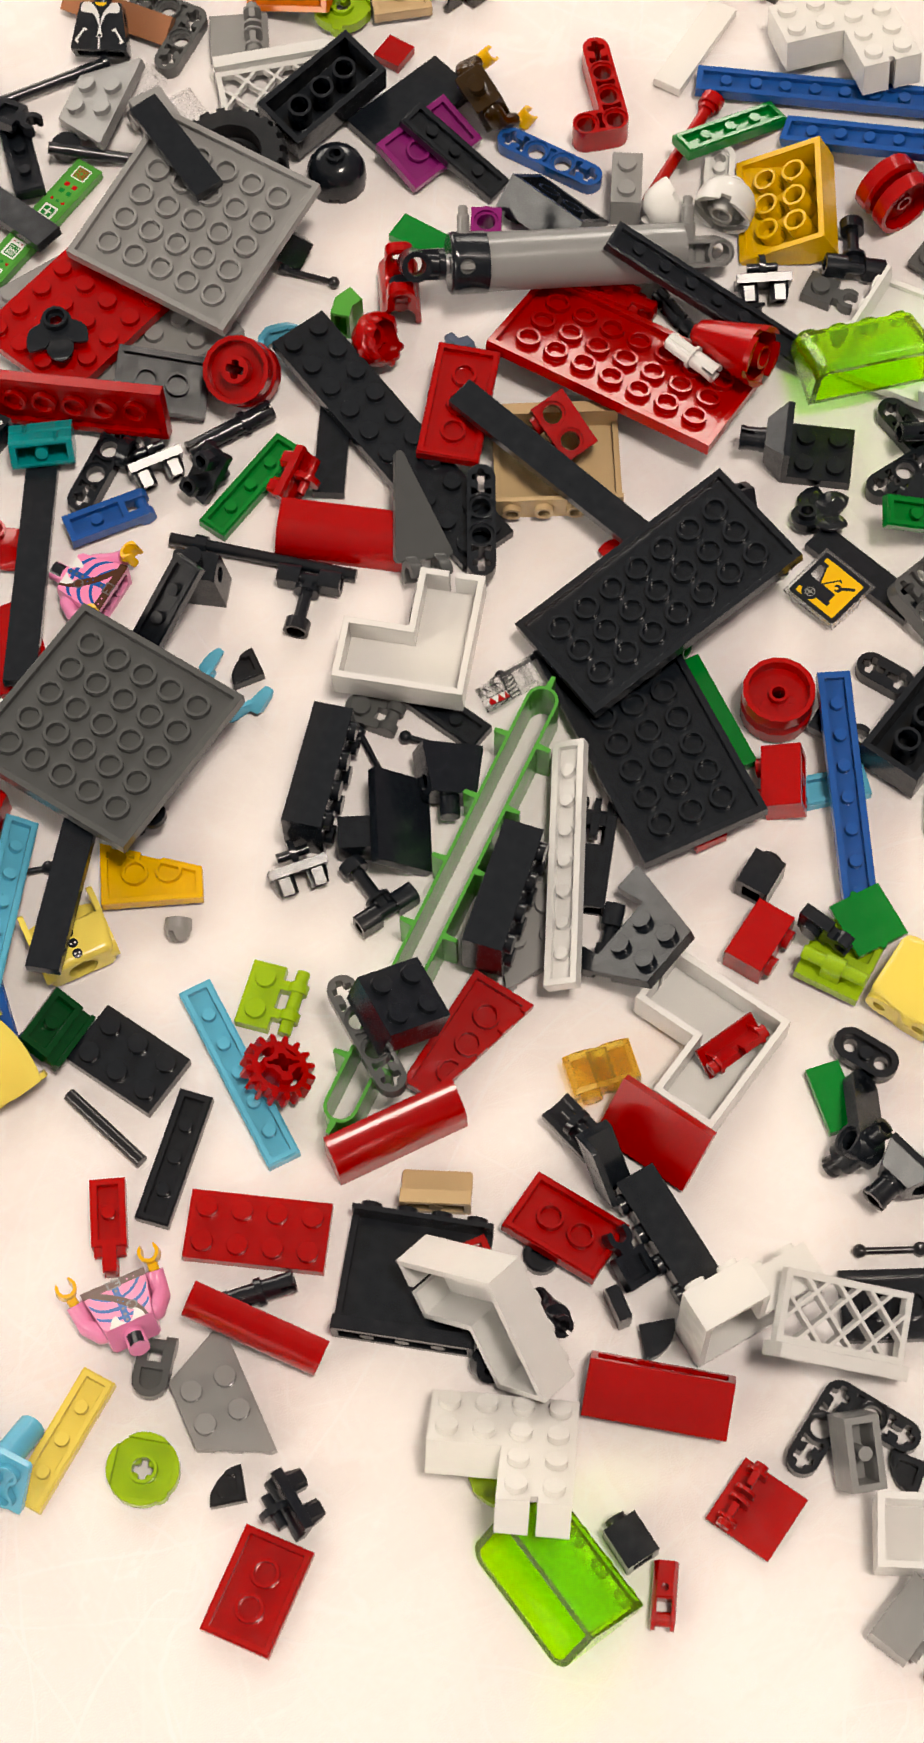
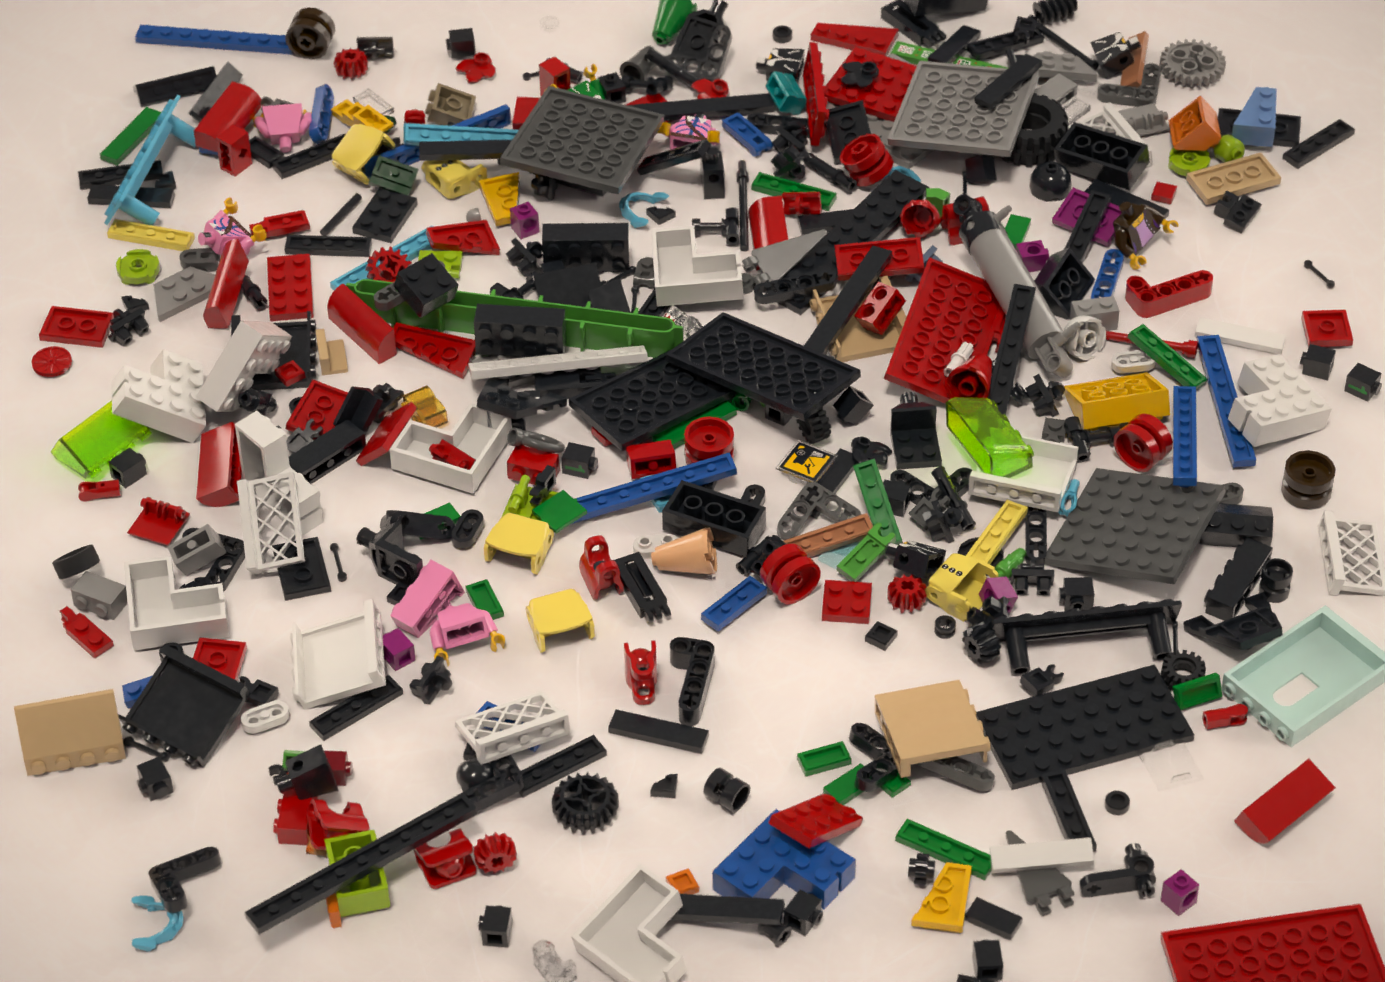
camera: 75 degrees right, 20 degrees down
white cylinder [694,175,756,234] -> none
none -> red wheel [32,346,72,377]
none -> black tyre [52,544,100,579]
none -> red wing [426,220,500,255]
none -> dark grey piece [507,428,565,453]
none -> magenta brick [510,201,539,239]

